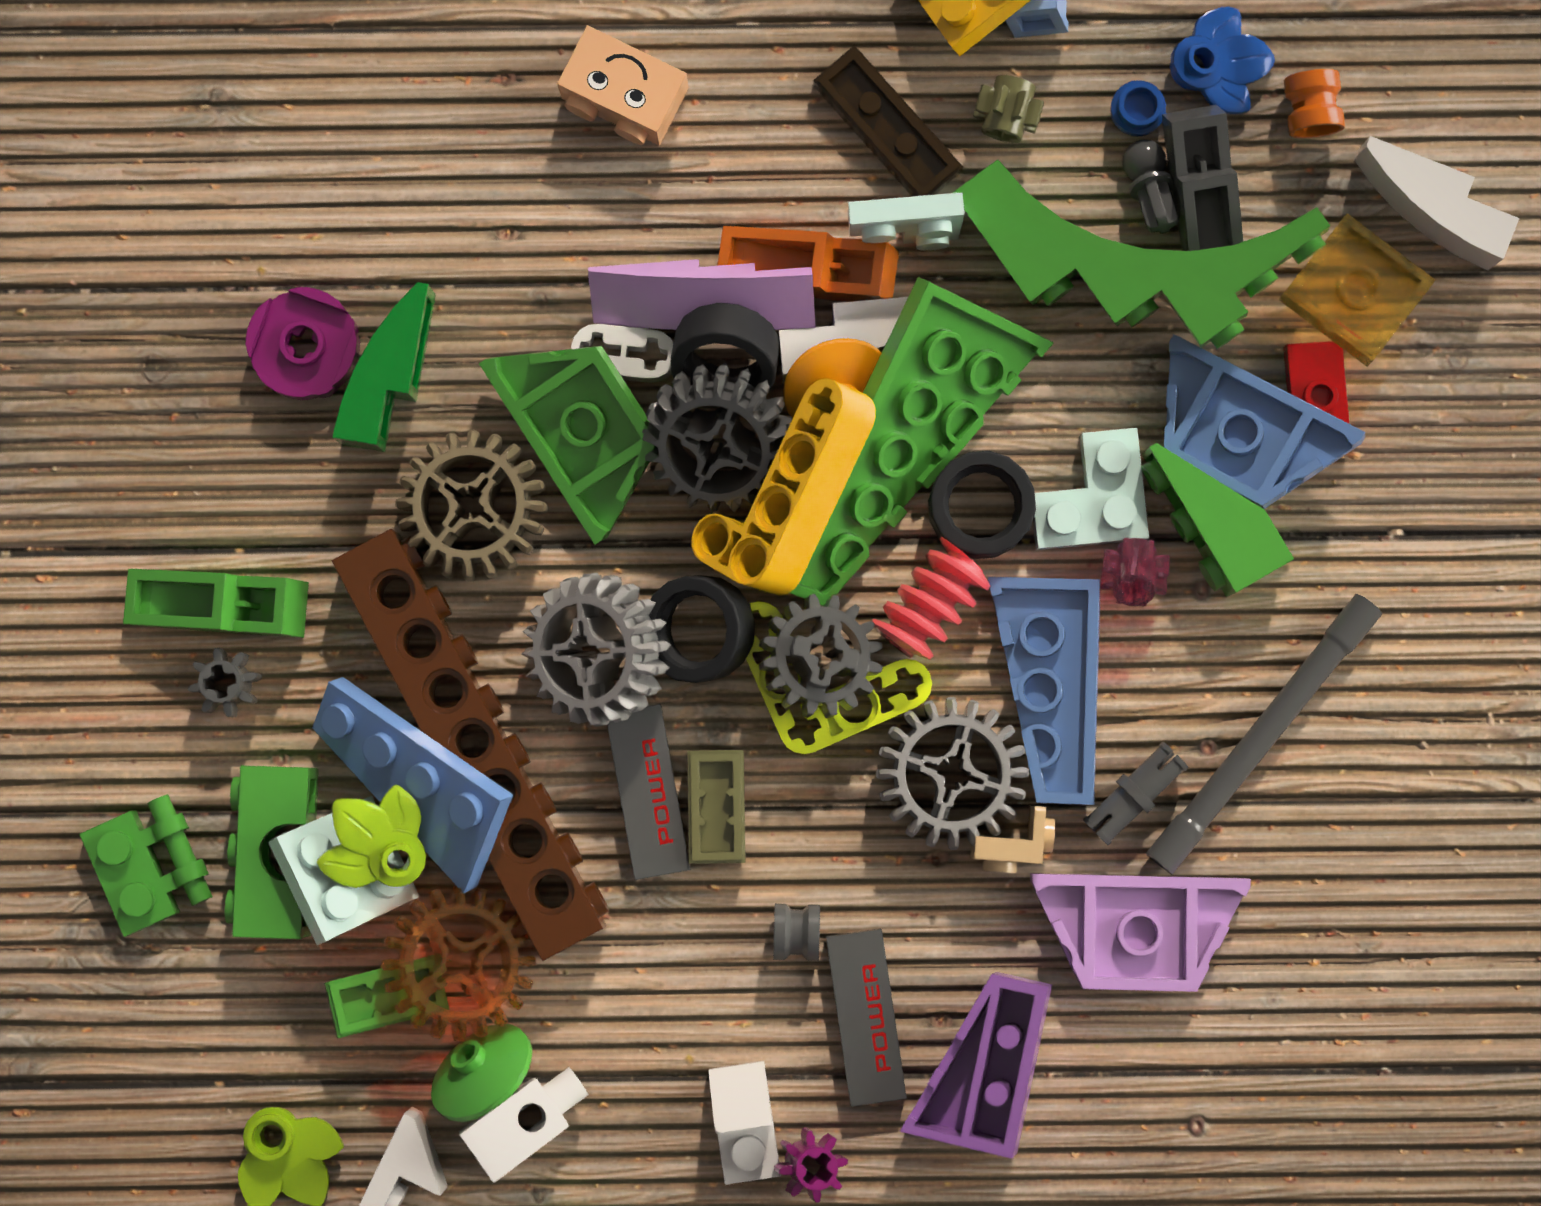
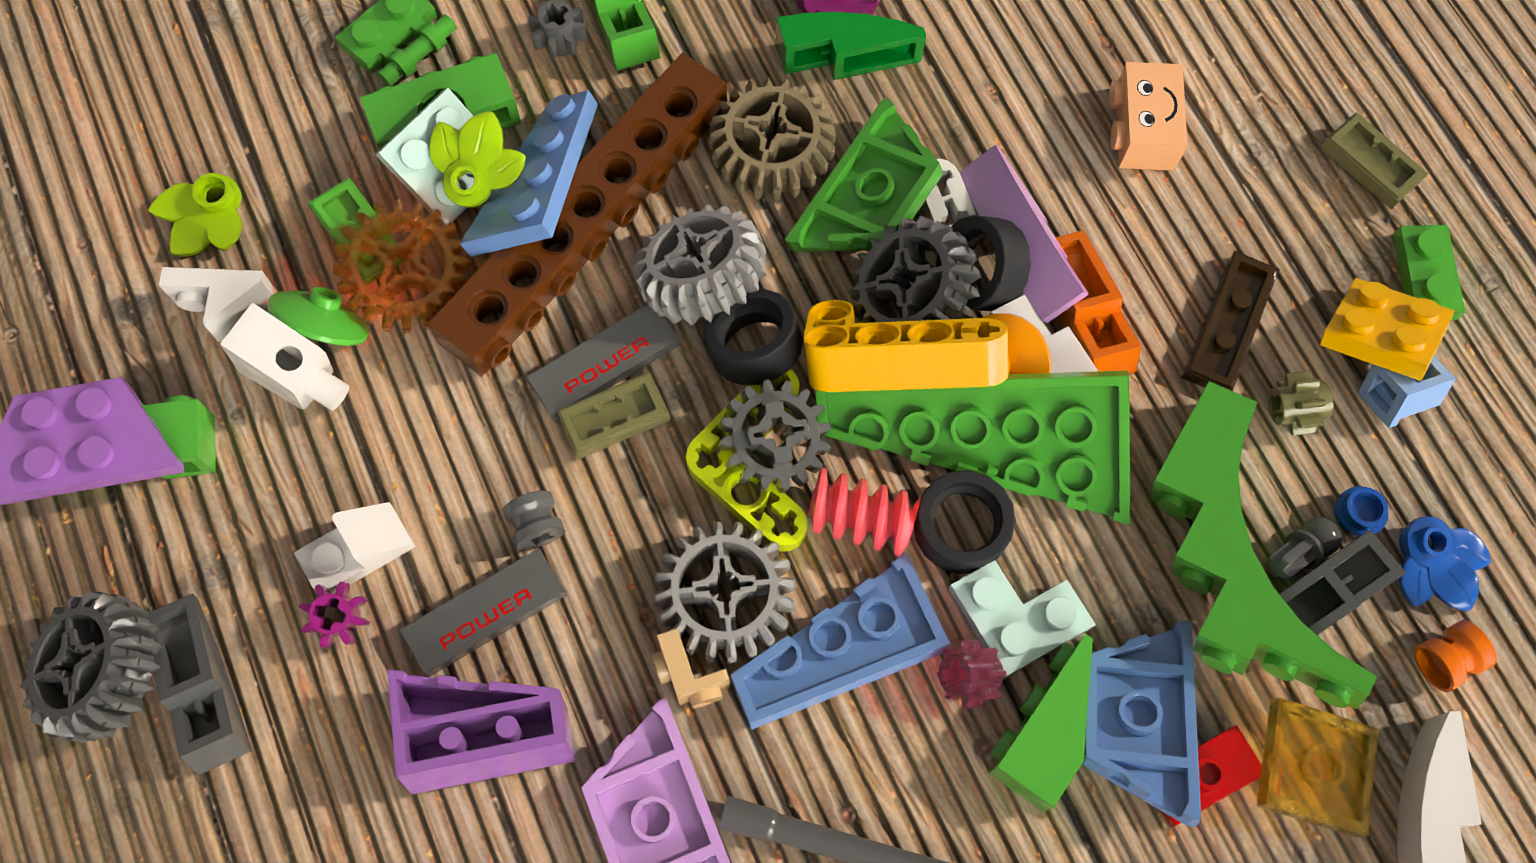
camera: 60 degrees right, 15 degrees down
light aqua plate [848,192,964,250] -> none
dark grey pin [1083,742,1189,846] -> none

